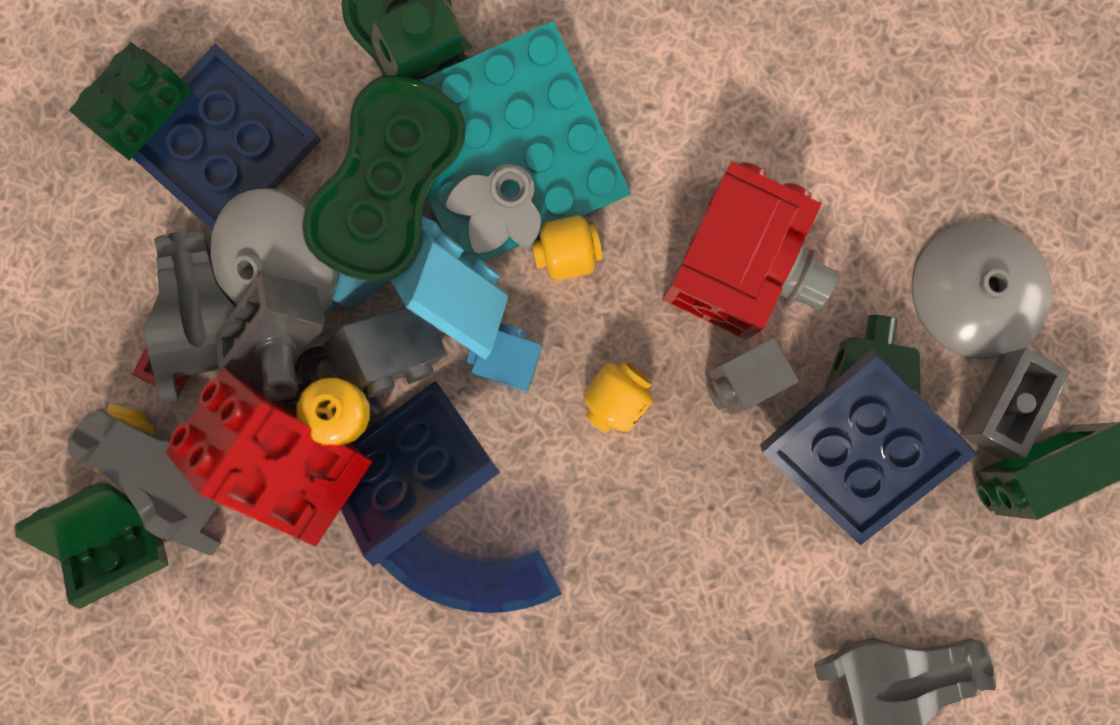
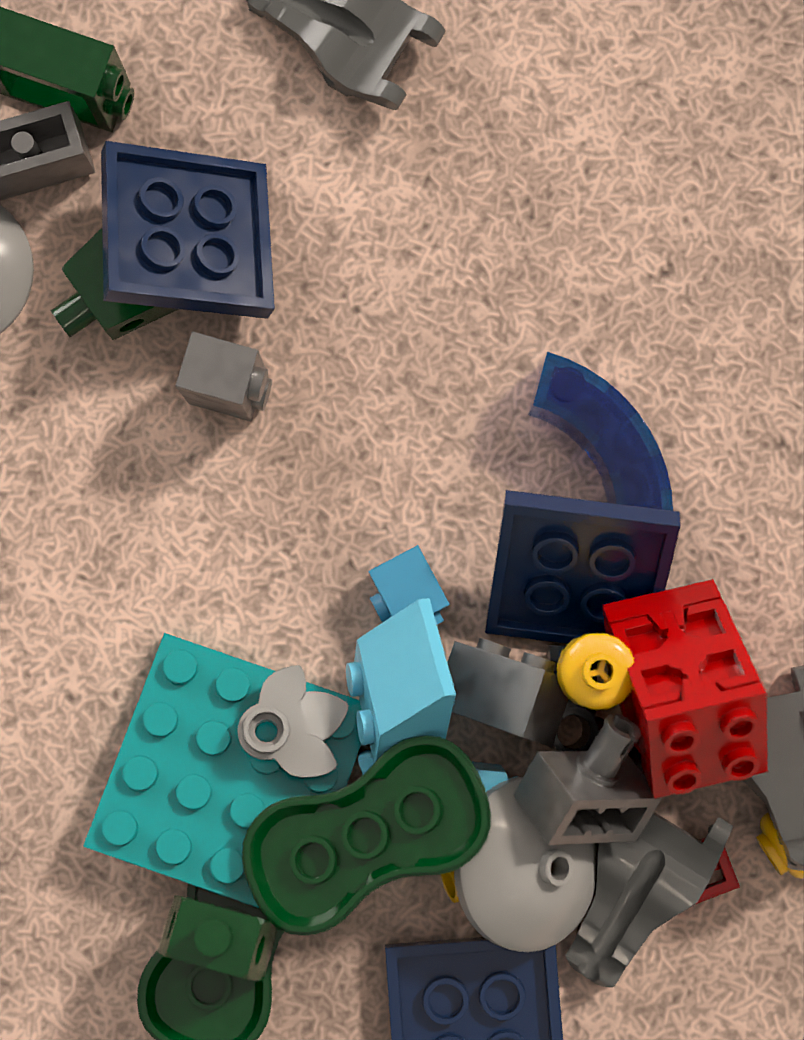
camera: 135 degrees left, 0 degrees up
yellow head [532,215,602,281] -> none
yellow head [583,360,654,433] -> none
red piece [662,161,839,340] -> none

